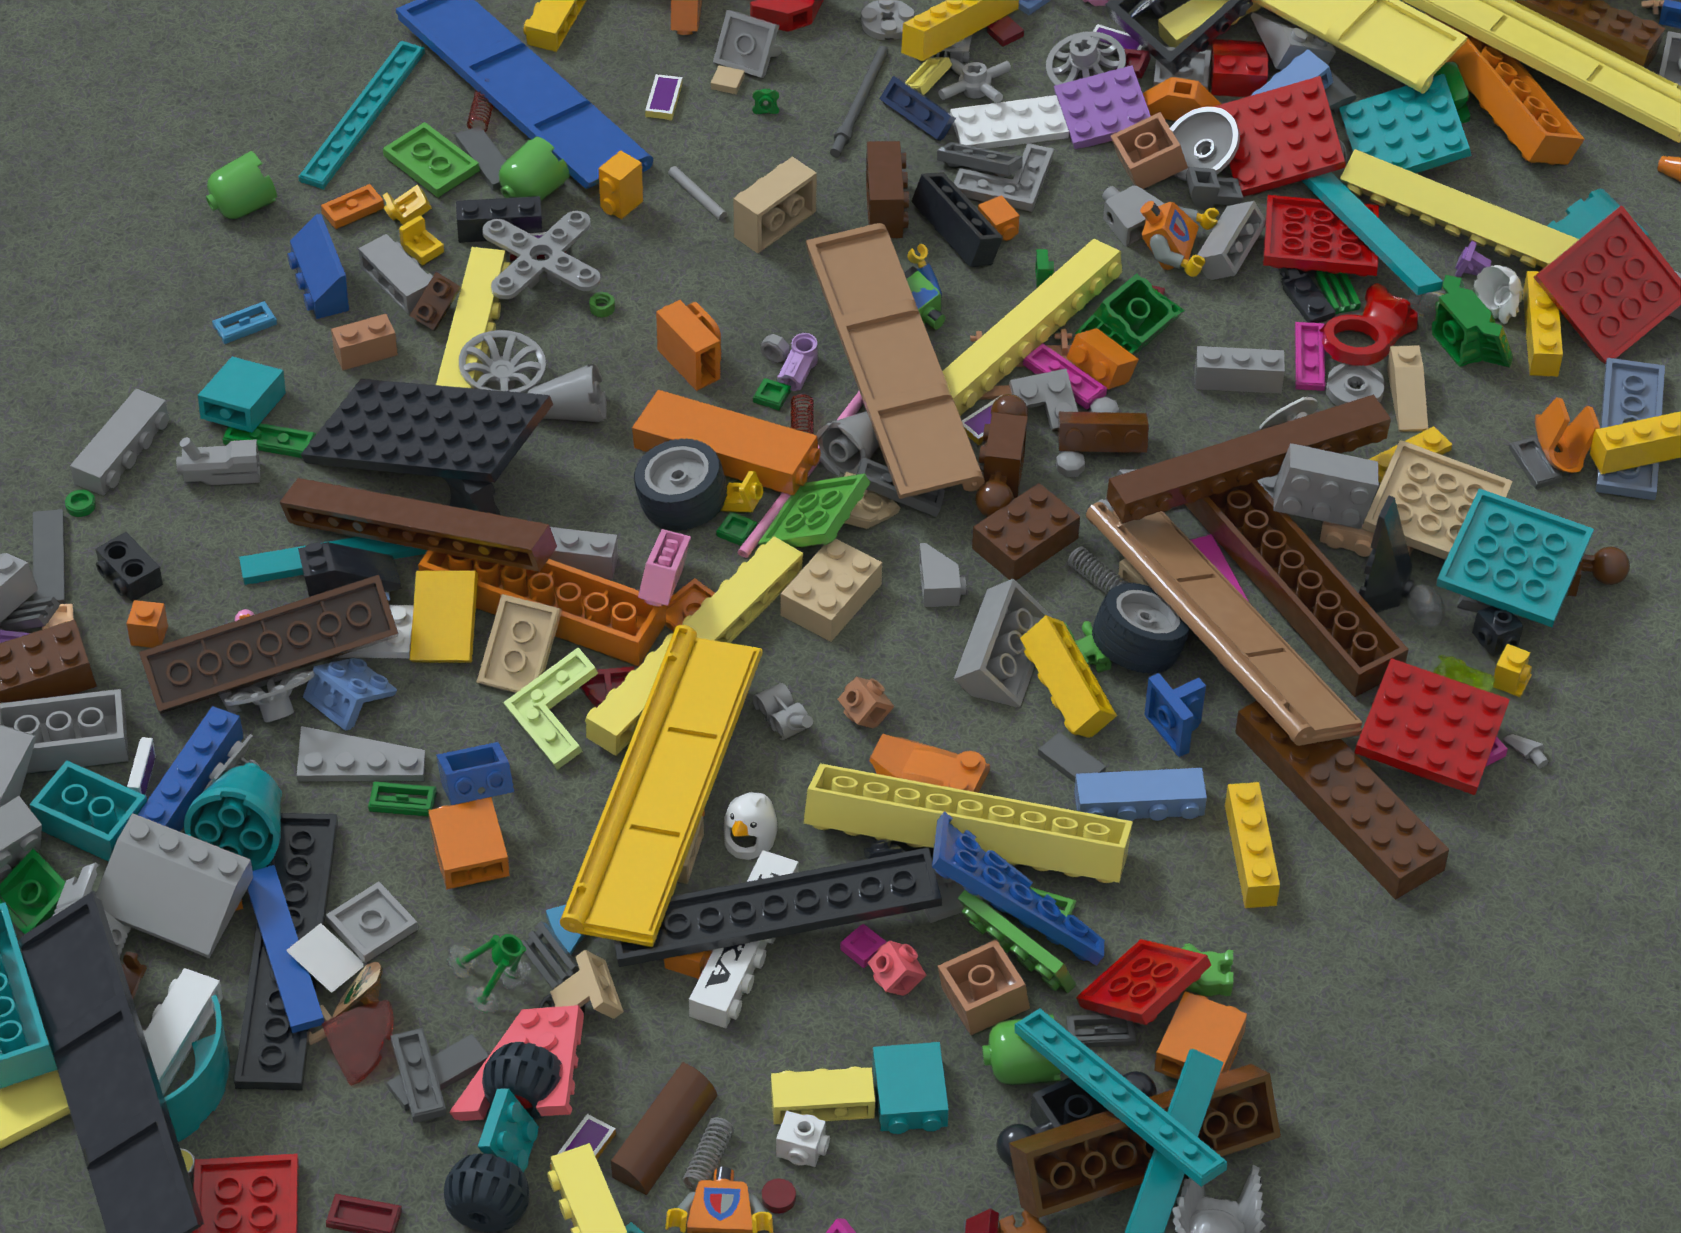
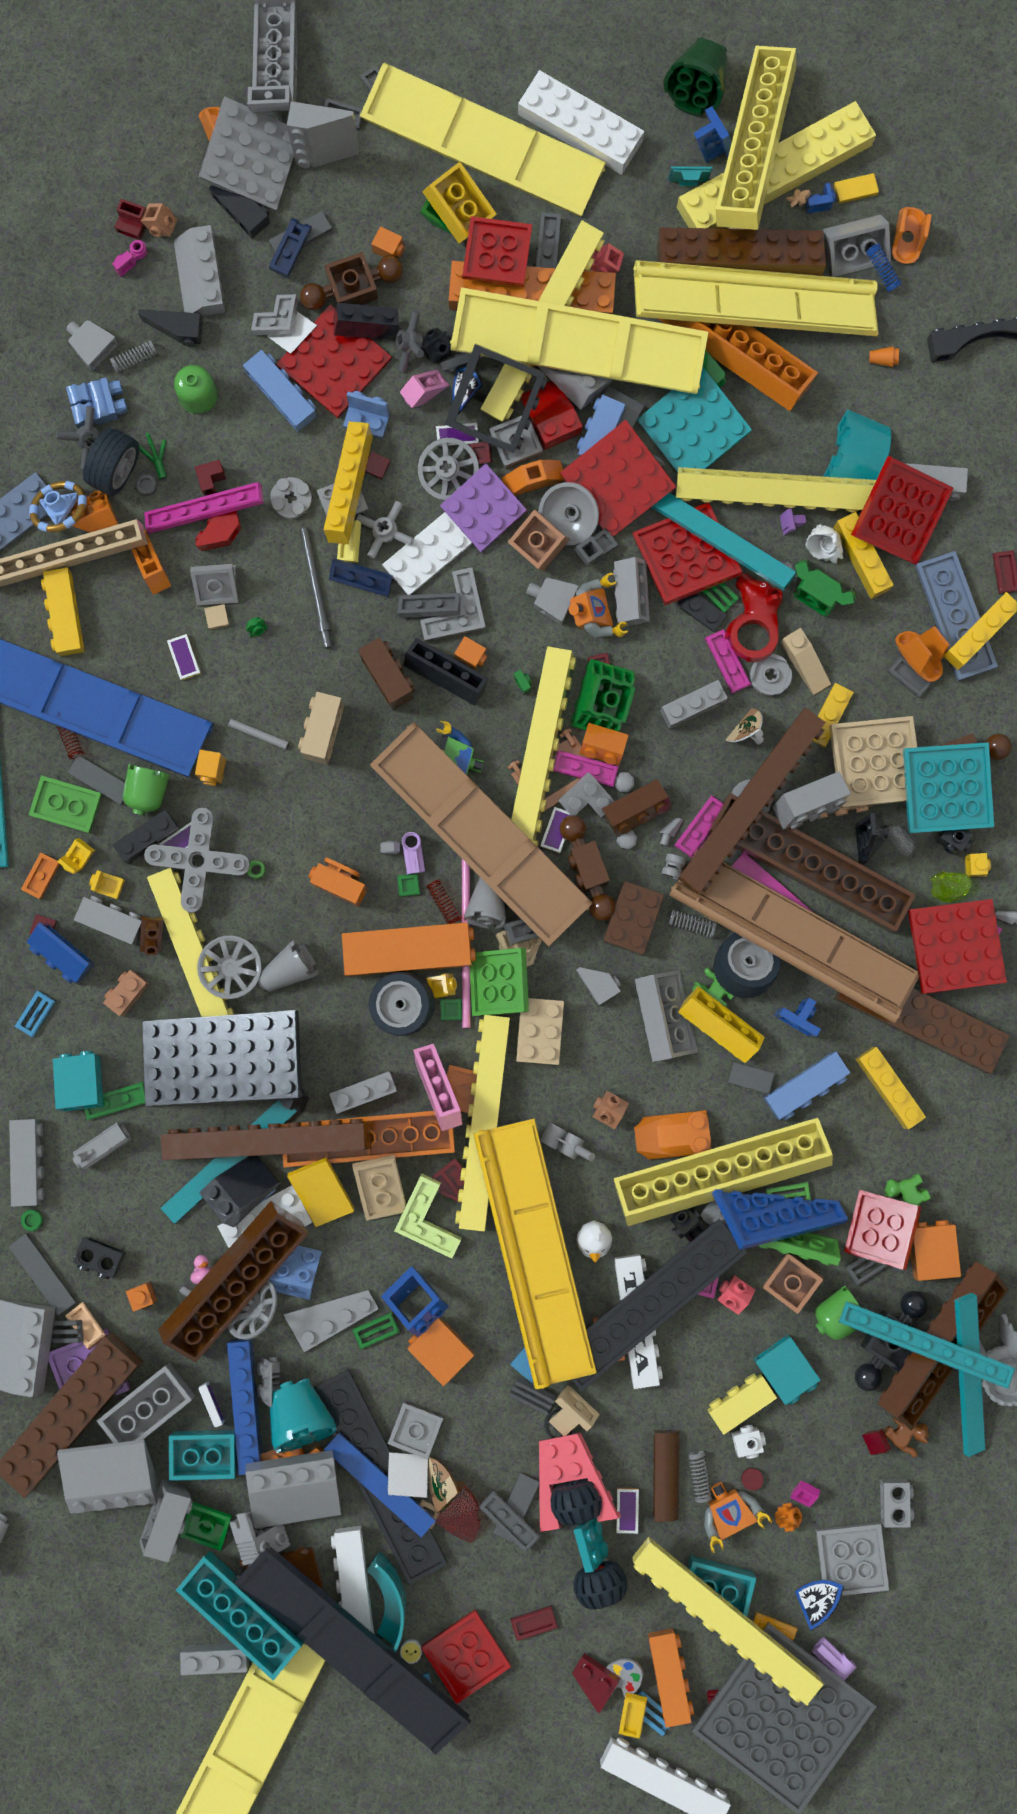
camera: 30 degrees left, 35 degrees up
plant [446,934,531,1014] -> none

